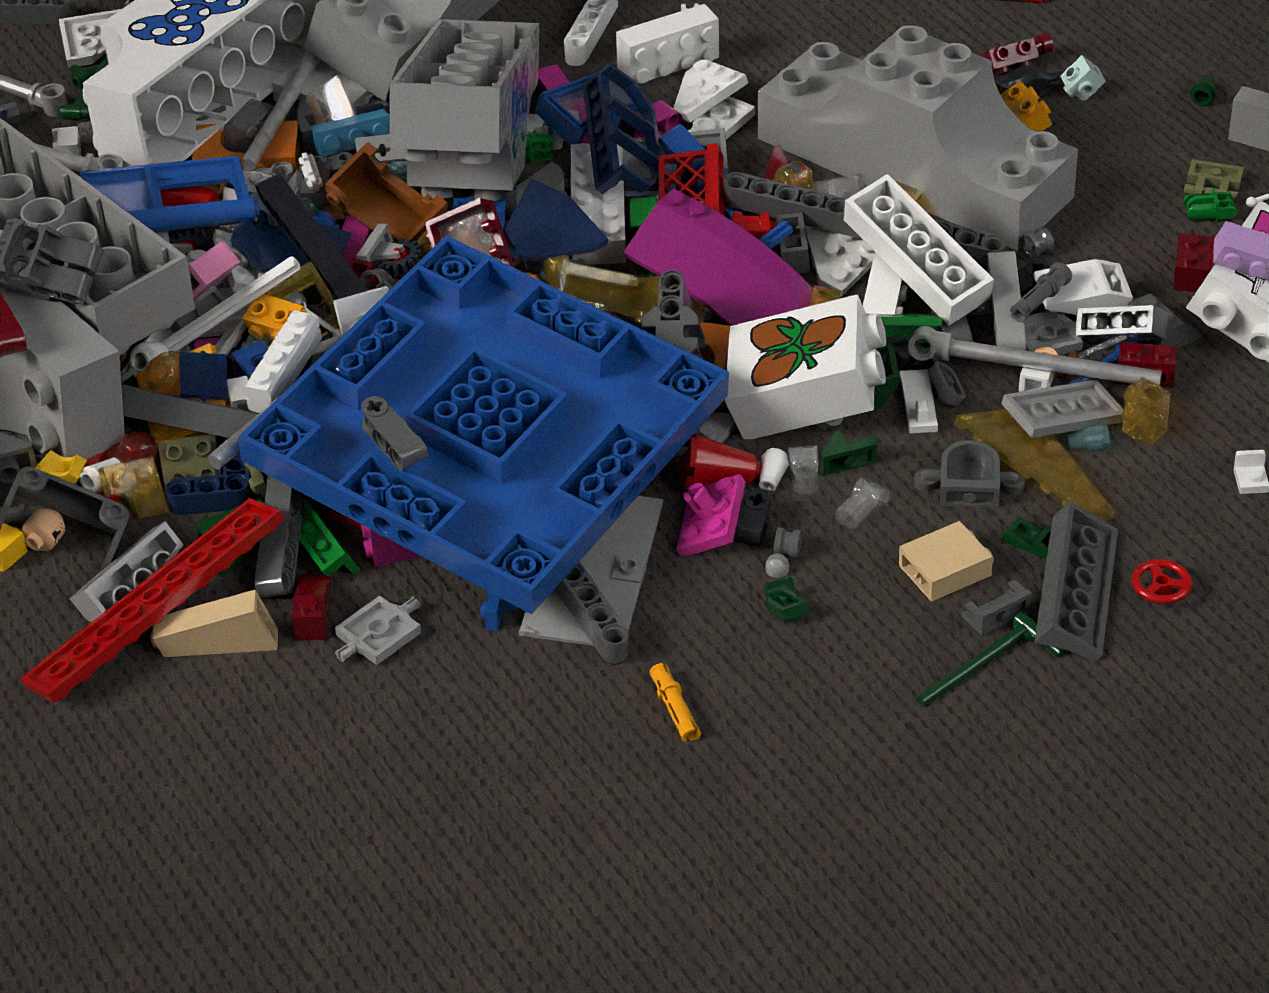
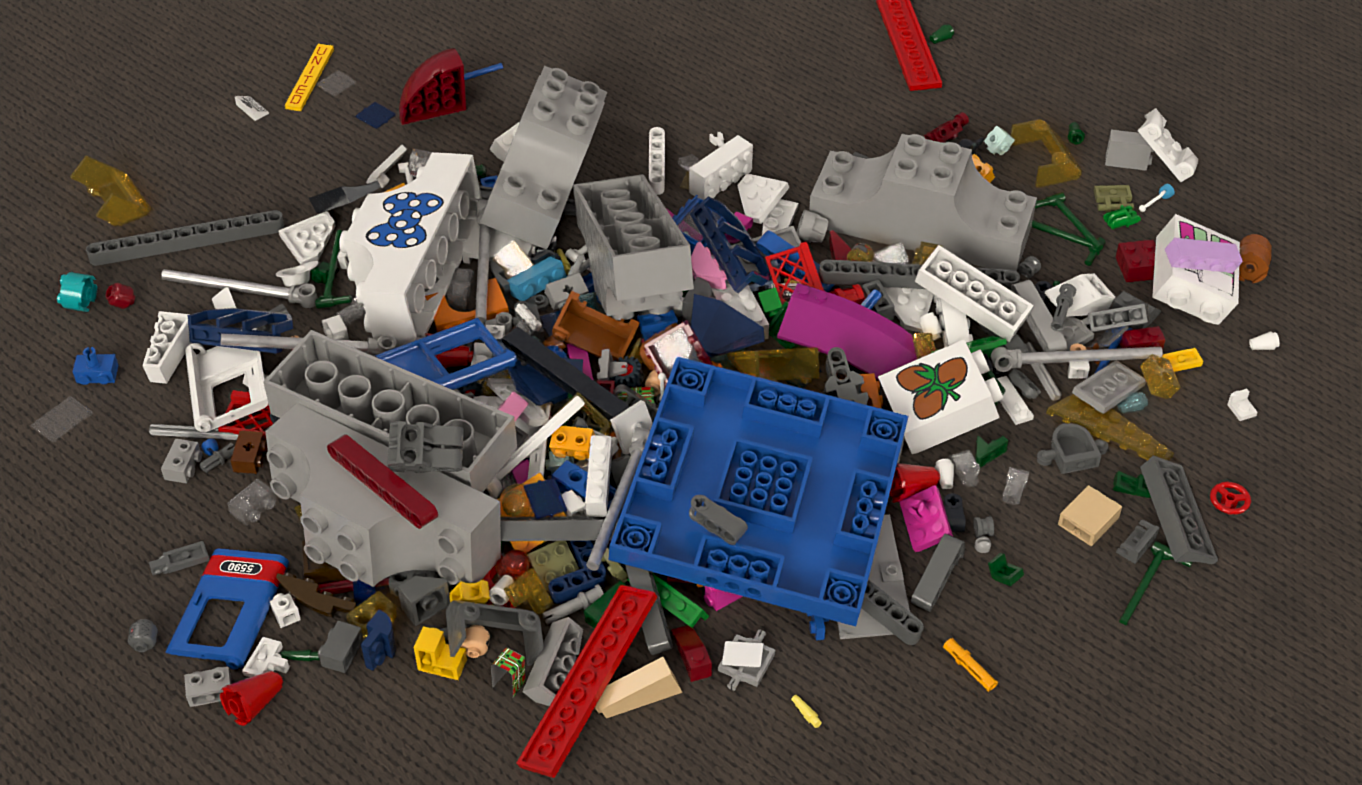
camera: 20 degrees left, 5 degrees up
none -> white piece [276,261,319,288]
none -> piece [491,648,525,698]
none -> light grey pin [542,584,604,625]
none -> bright pink slope [691,242,727,290]
none -> white sticker [722,641,763,667]
none -> light yellow animal [791,695,822,728]
none -> light grey piece [796,210,828,243]
none -> dark grey beam [911,533,965,612]
none -> white brick [919,312,943,341]
none -> clear yellow windscreen [1010,119,1082,188]
none -> light grey axle [1024,342,1062,401]
none -> dark green bar [1032,220,1106,266]
none -> dark green bar [1035,193,1103,251]
none -> yellow plate [1159,348,1203,373]

